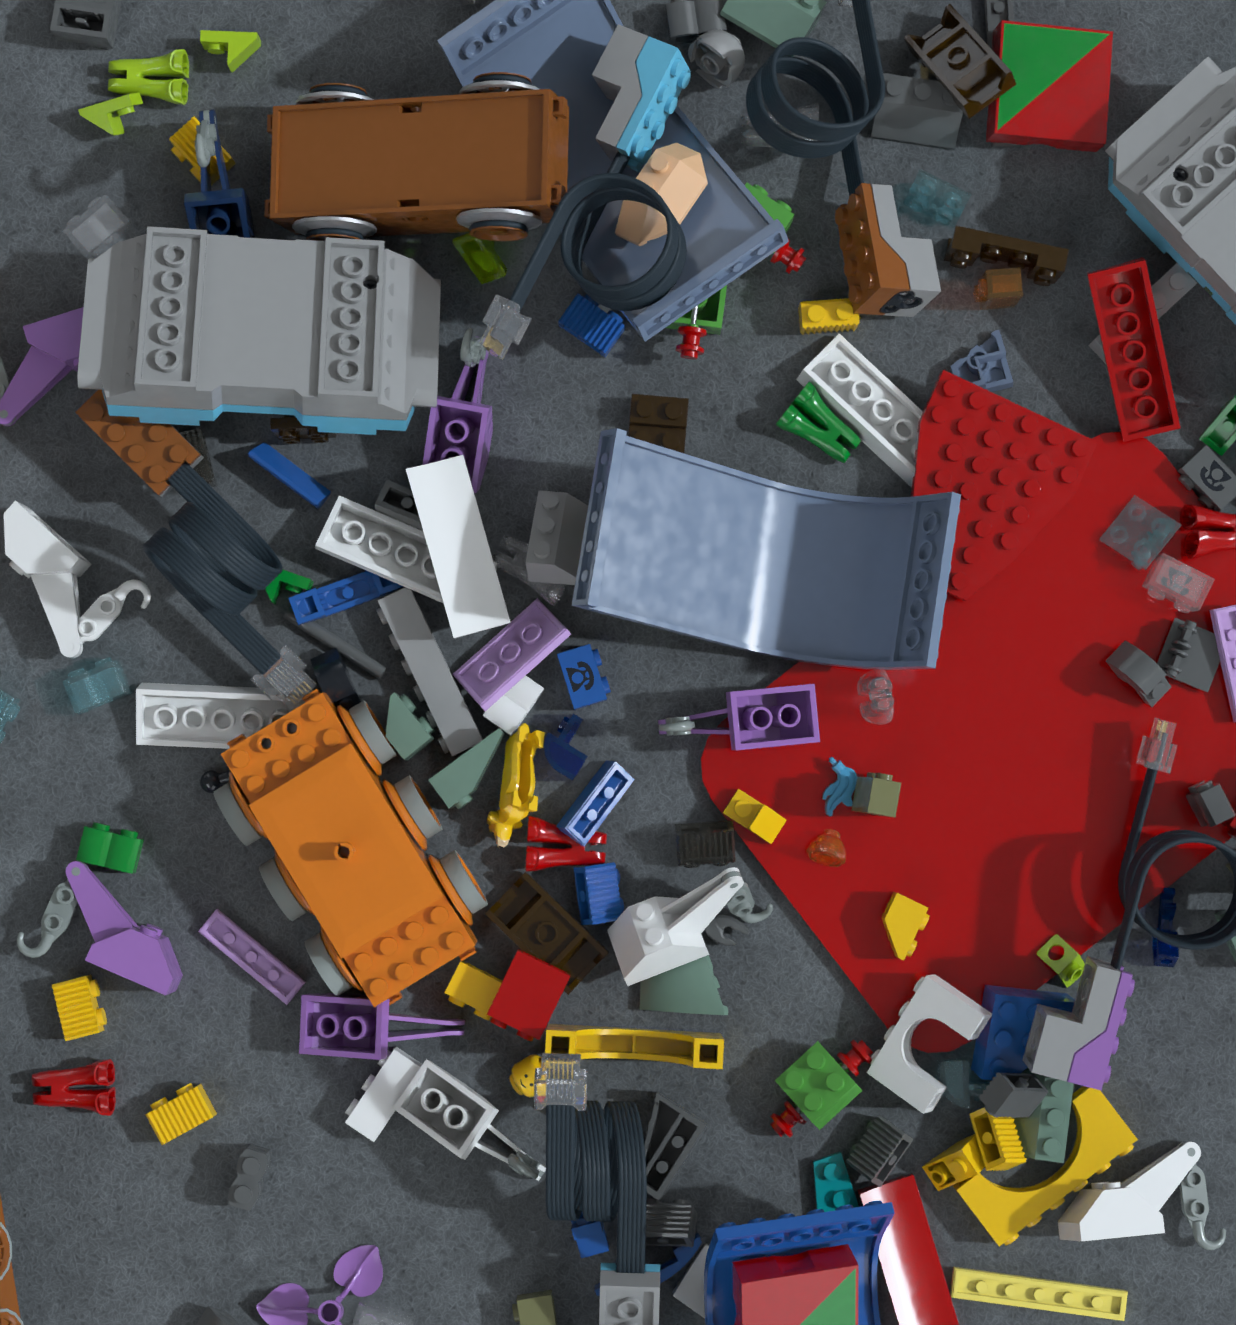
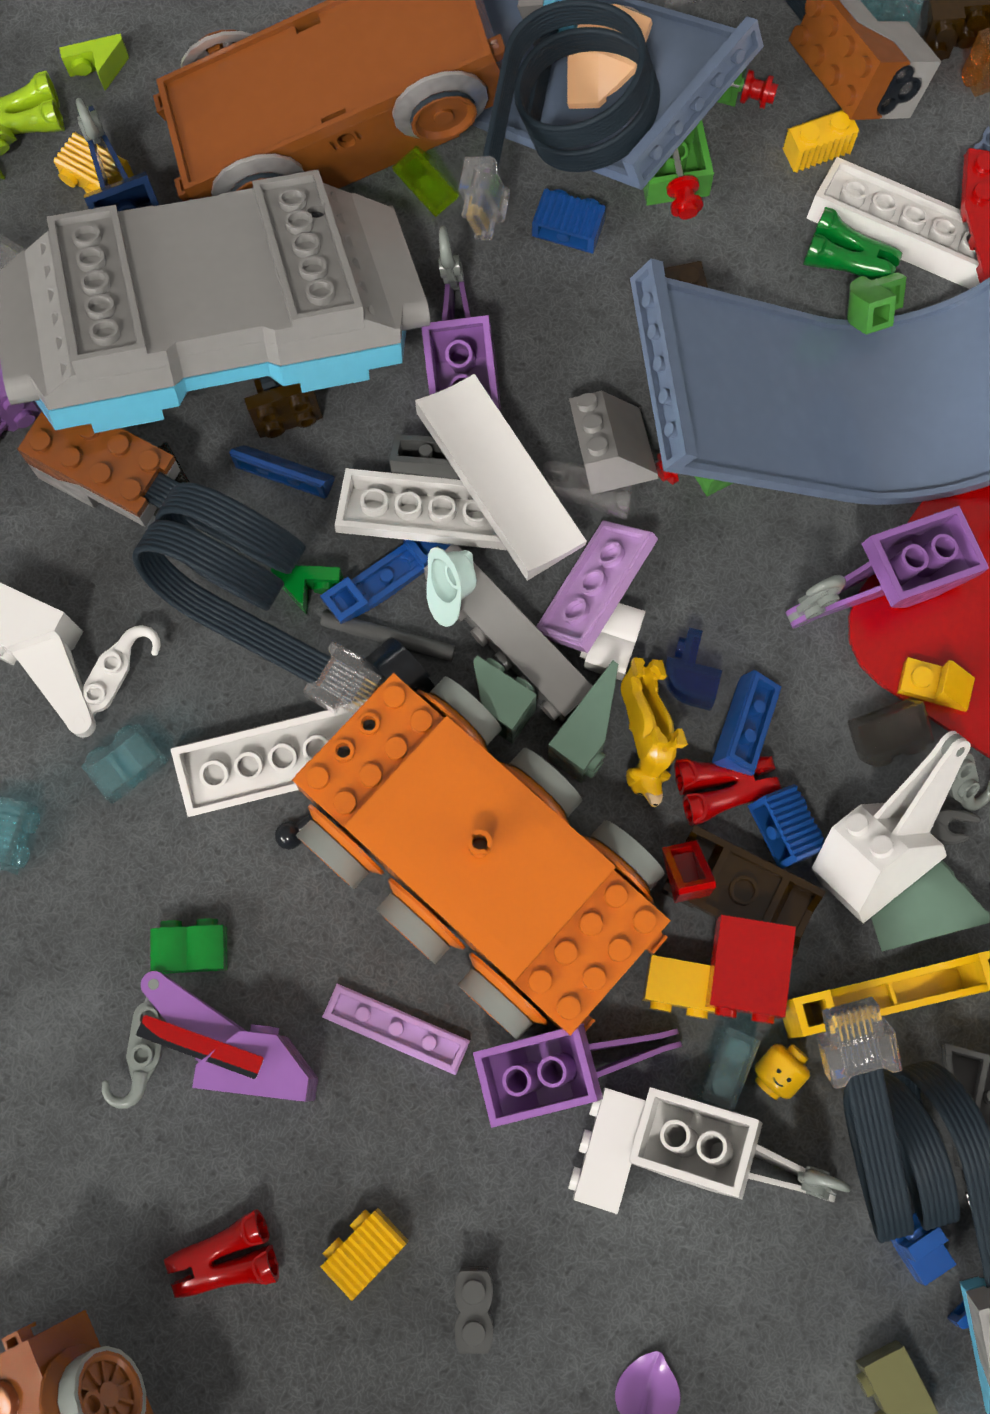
camera: 10 degrees left, 10 degrees down
yellow brick [52,974,107,1041] -> none
blue brick [557,644,611,710] -> none
none -> red sticker [136,1015,264,1079]
none -> light aqua piece [427,547,477,627]
none -> red slope [662,840,716,903]
none -> clear light blue brick [696,1027,761,1112]
none -> bright green brick [847,272,907,335]

